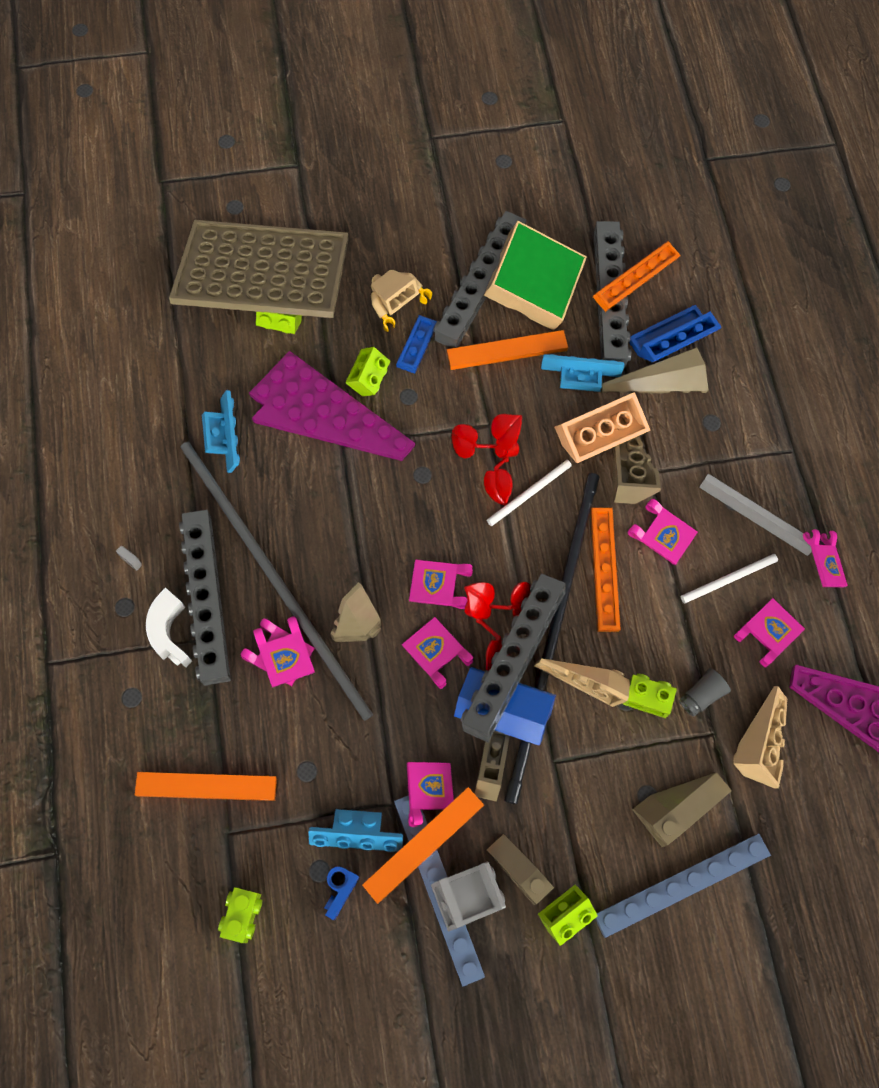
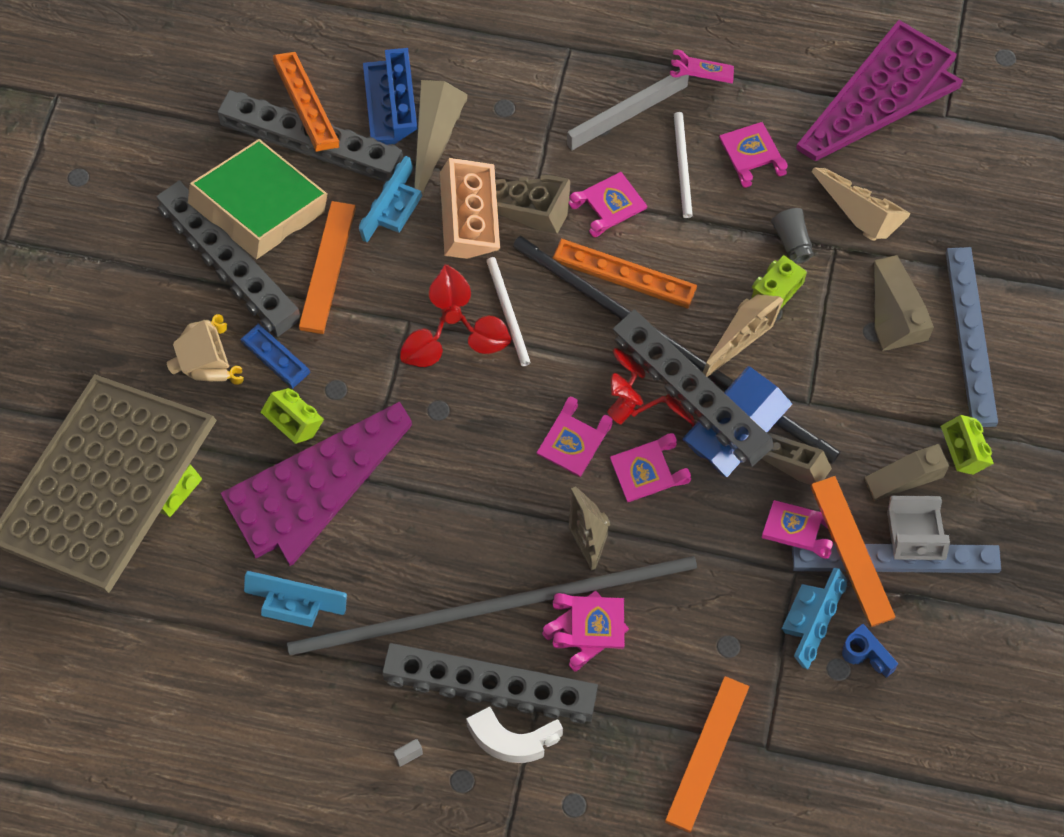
camera: 65 degrees left, 5 degrees down
lime brick [218,887,263,943] -> none

